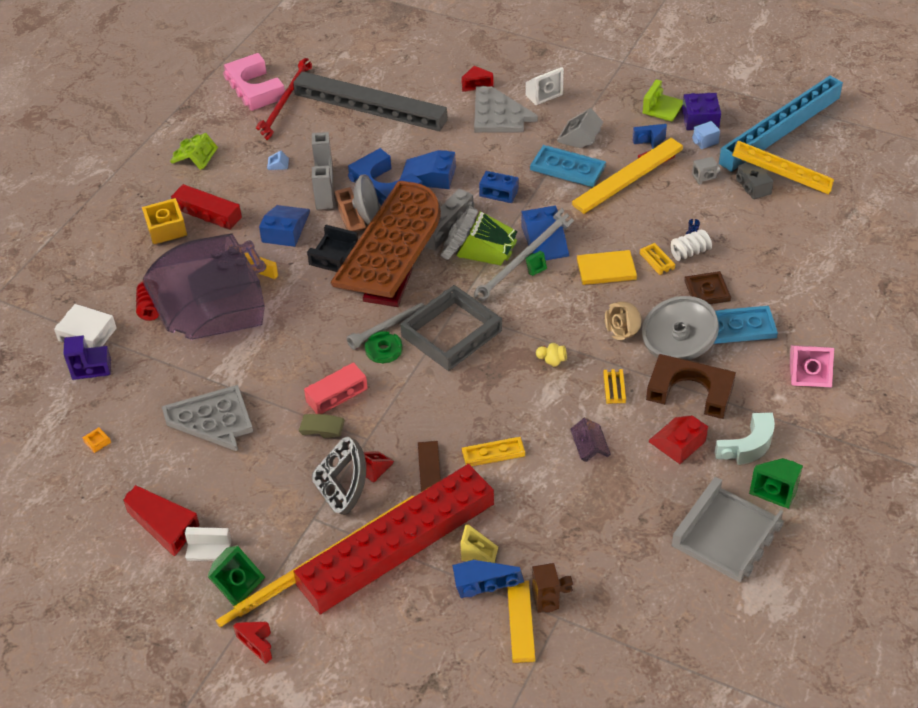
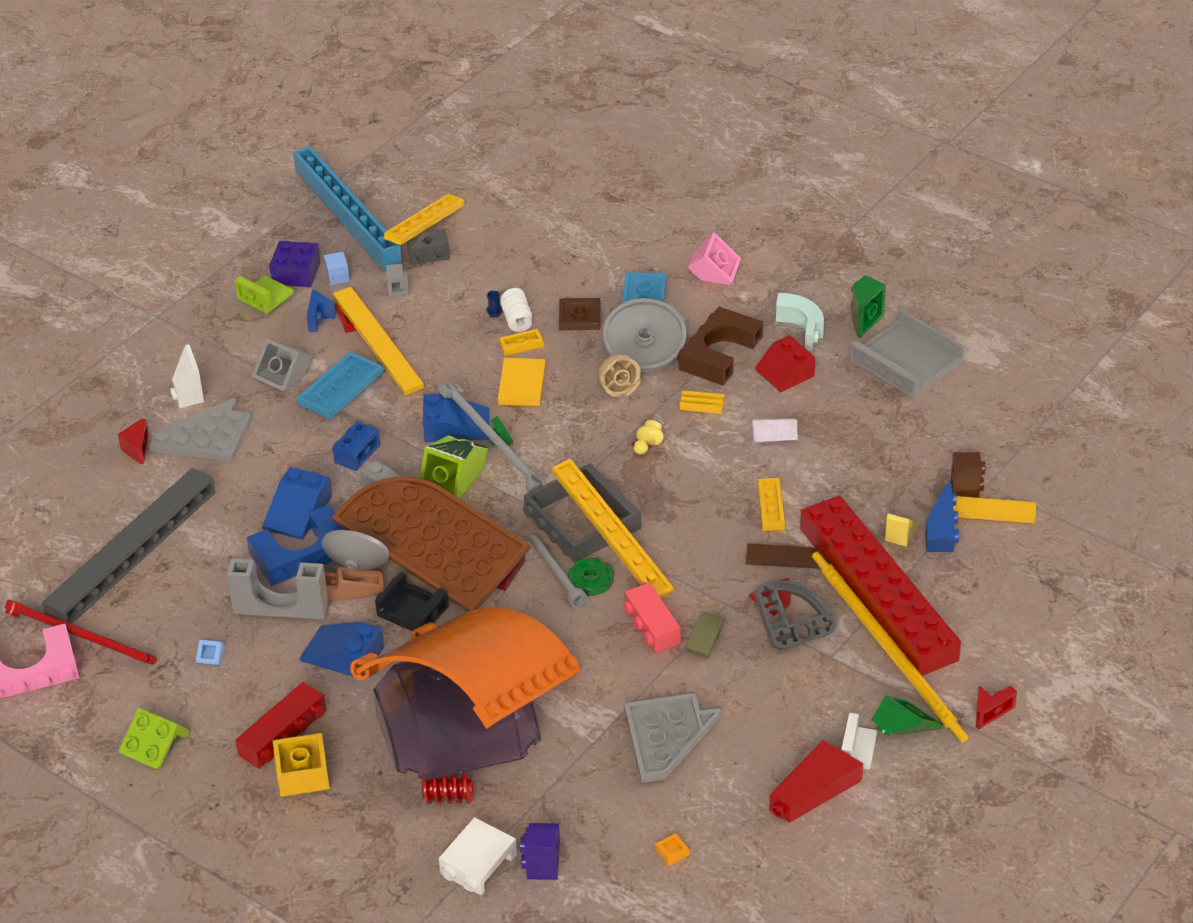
camera: 80 degrees left, 5 degrees down
light grey gear [440,206,478,260] -> none
none -> orange panel [350,607,582,729]
none -> yellow tile [551,458,674,599]

